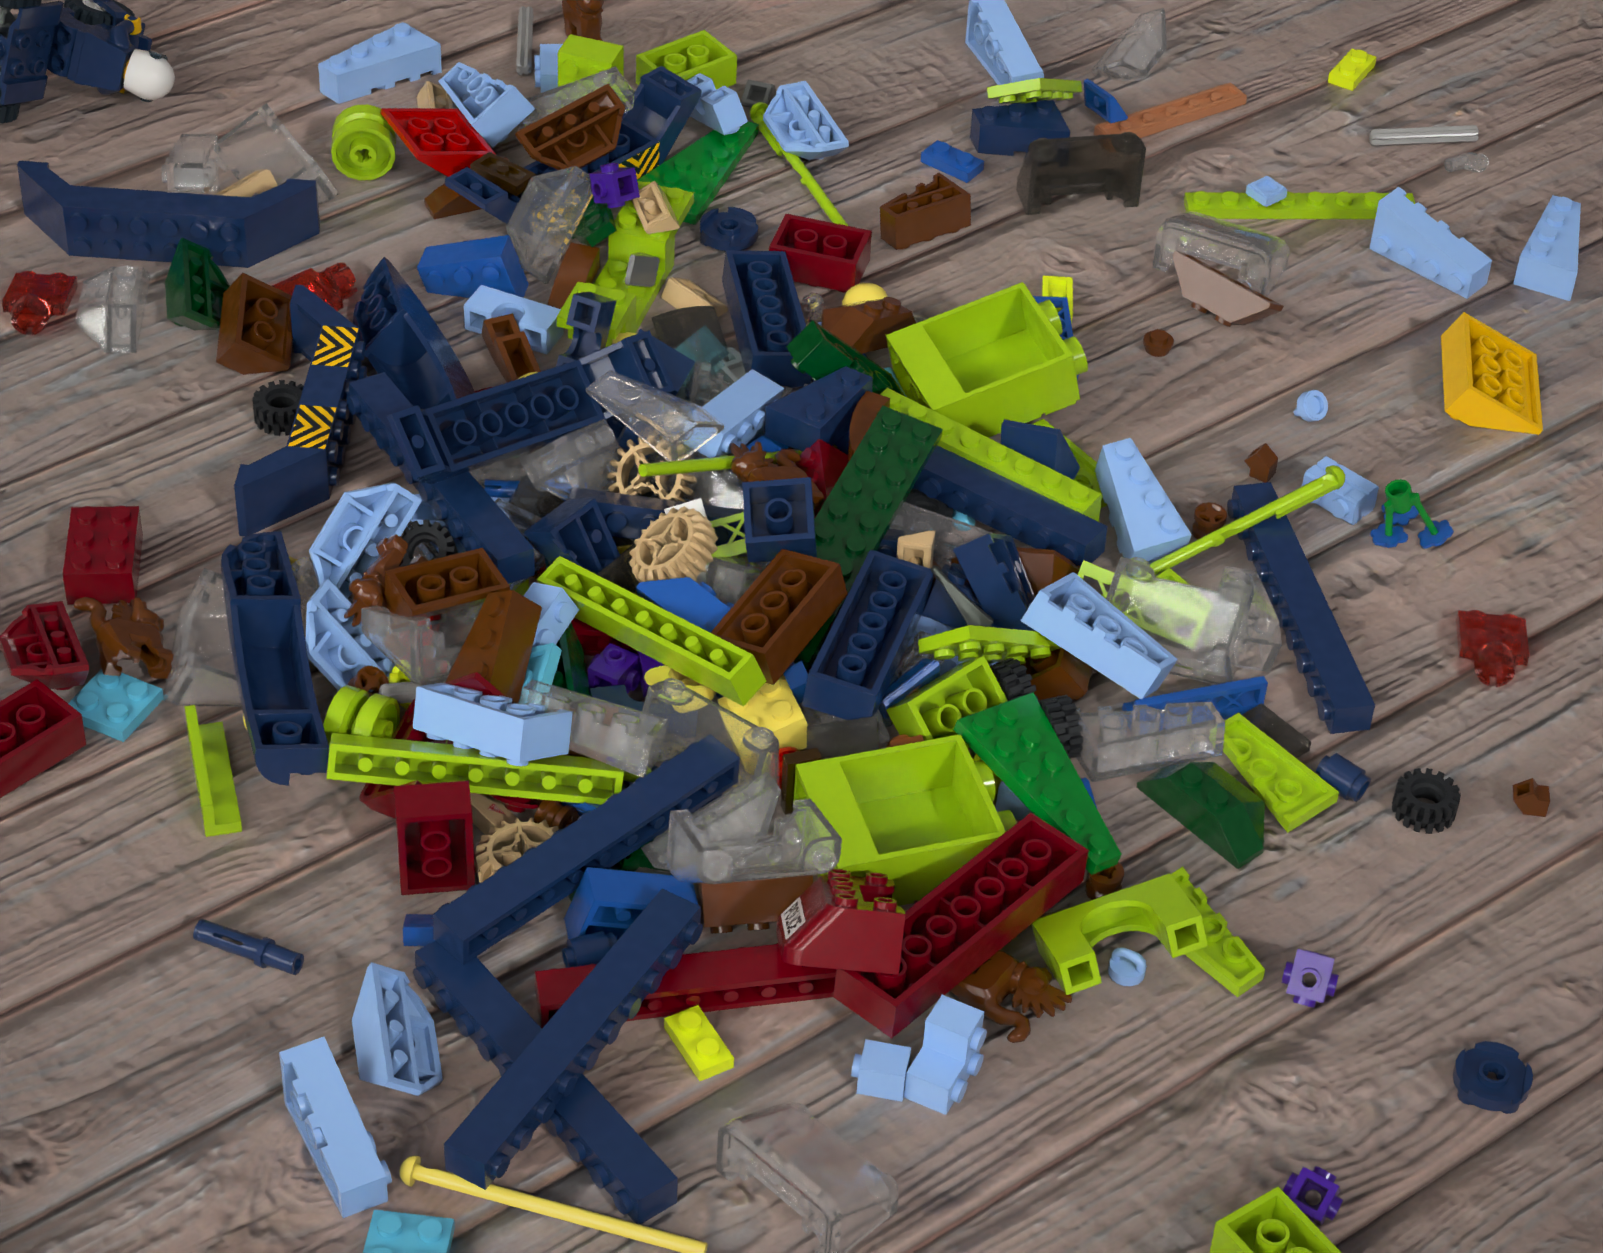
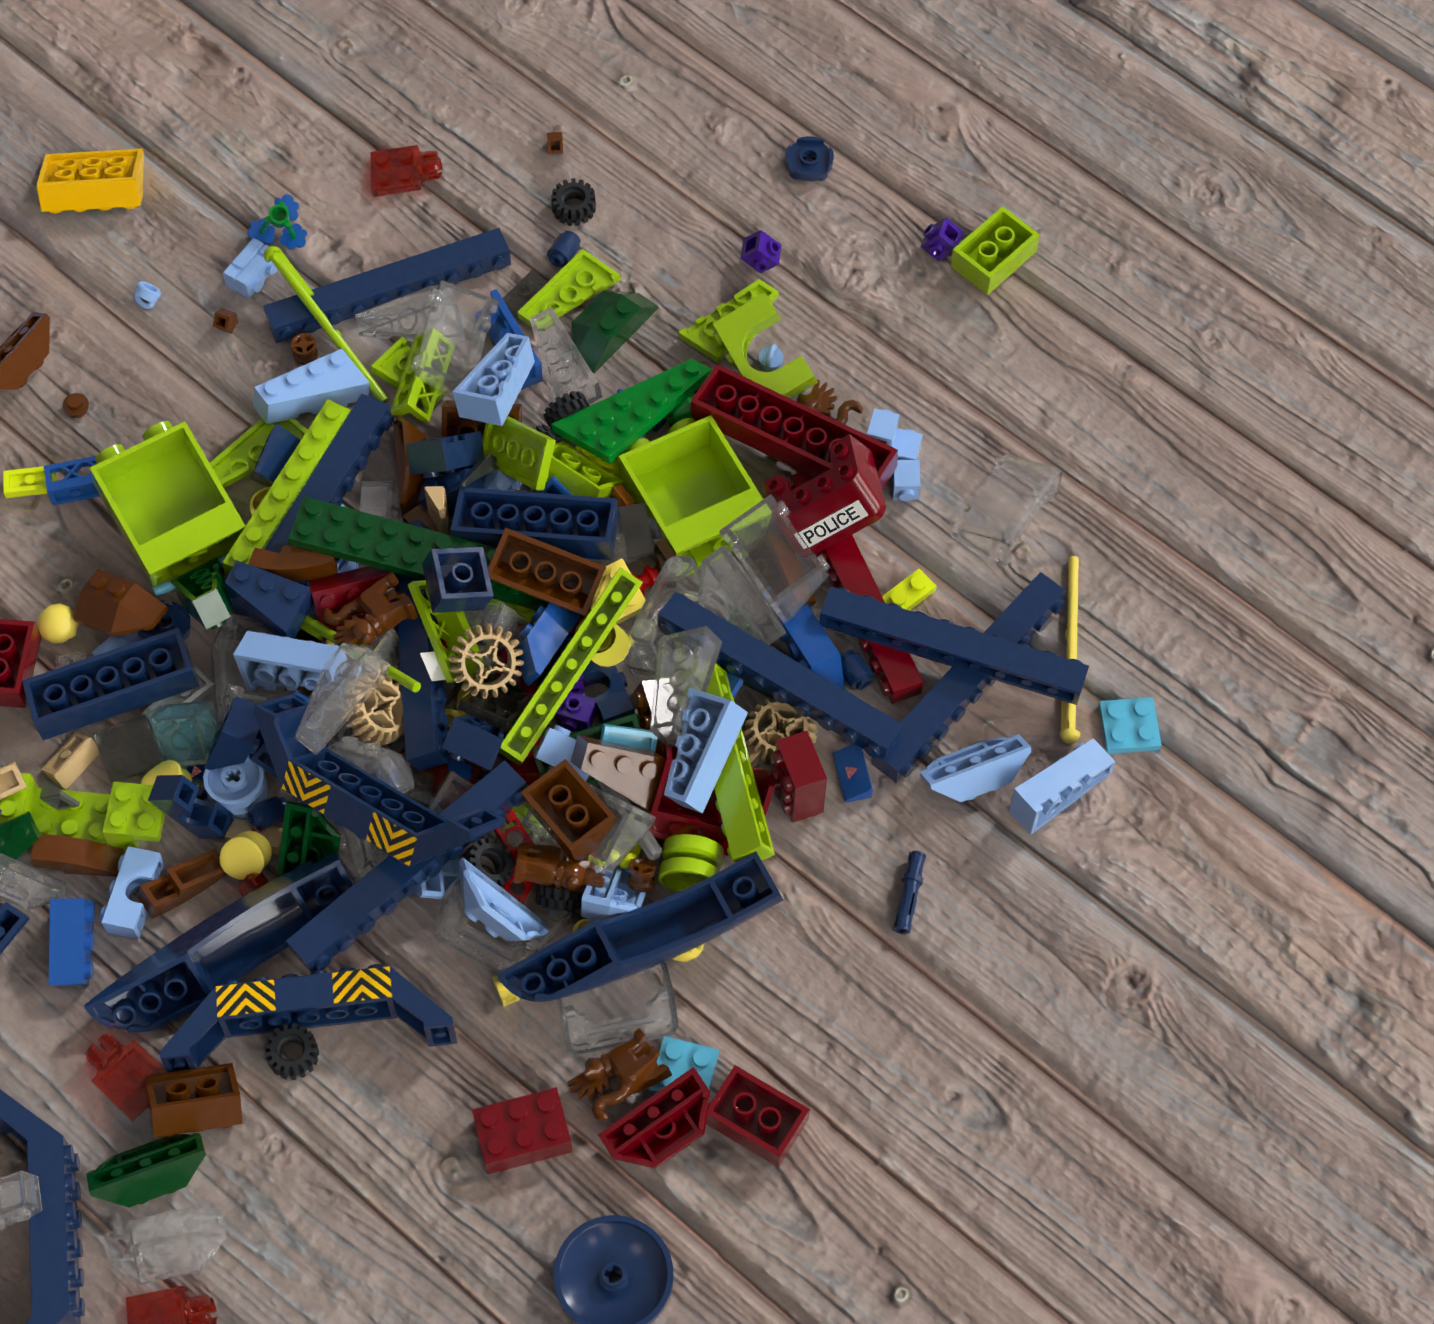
camera: 100 degrees left, 20 degrees up
lime fence [184,705,242,837] -> none

